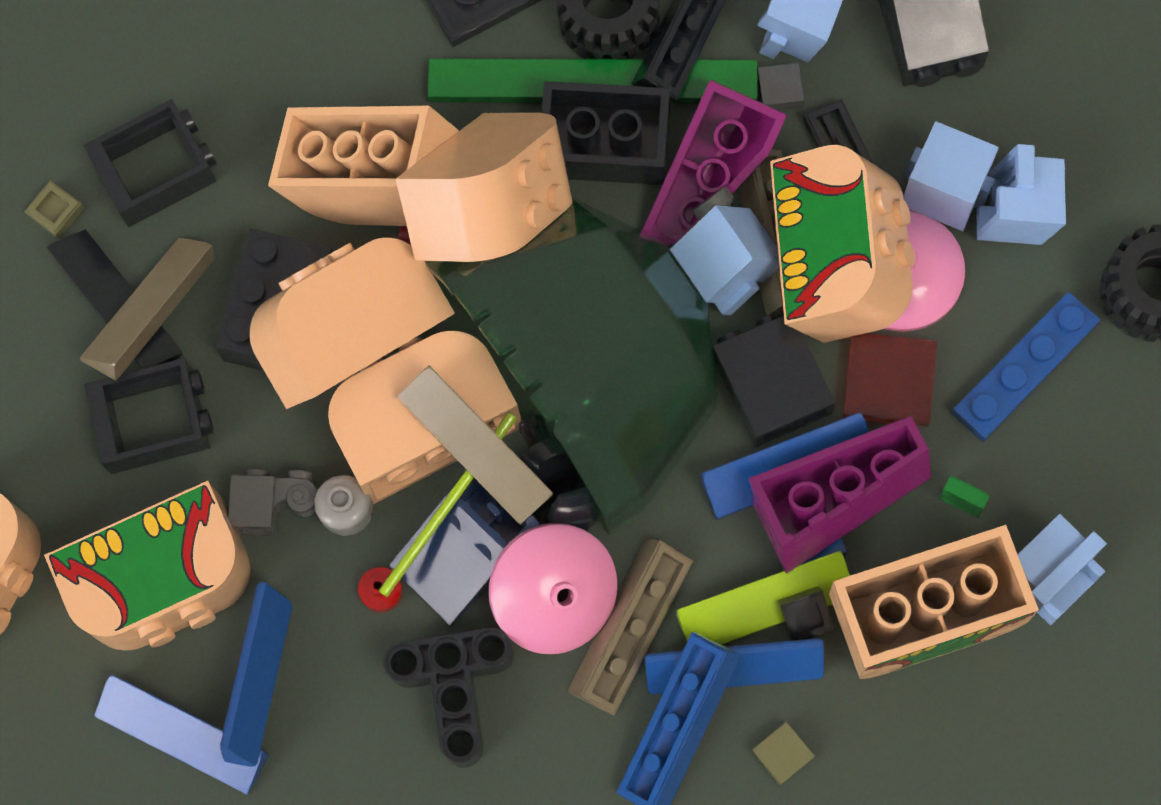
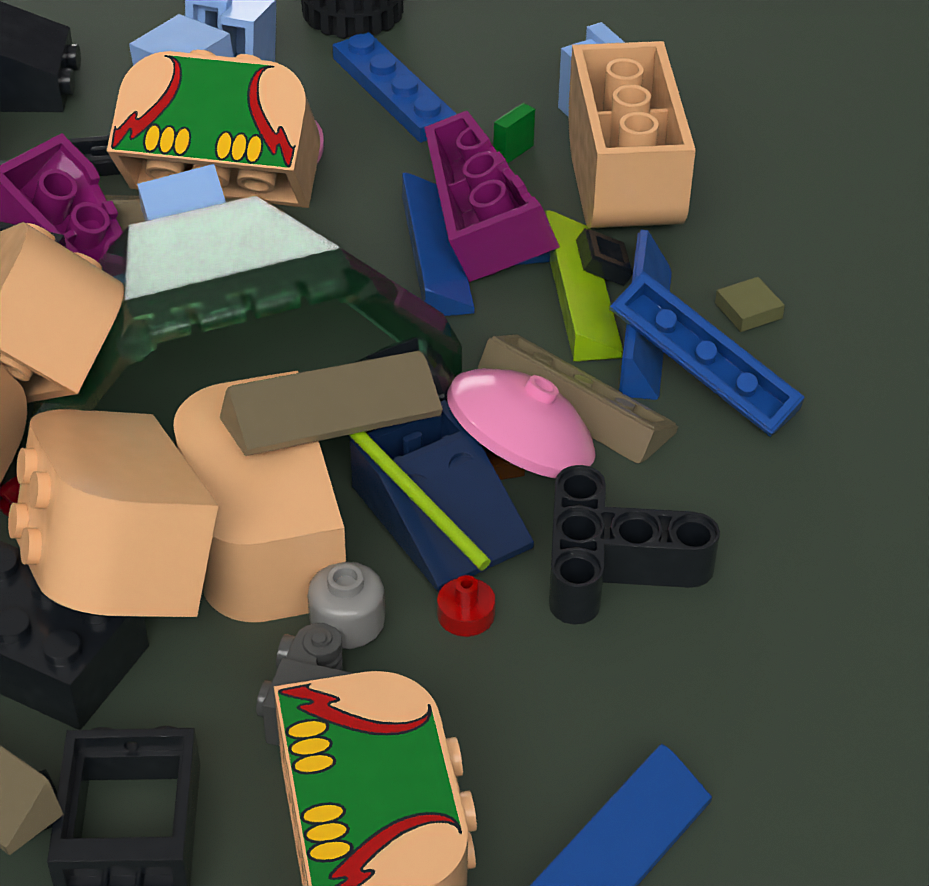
camera: 85 degrees left, 30 degrees down
blue slope [220,582,292,767] -> none
dark grey tile [692,185,734,221] -> none
black brick [712,313,836,448] -> none
clear red tile [843,333,937,427] -> none

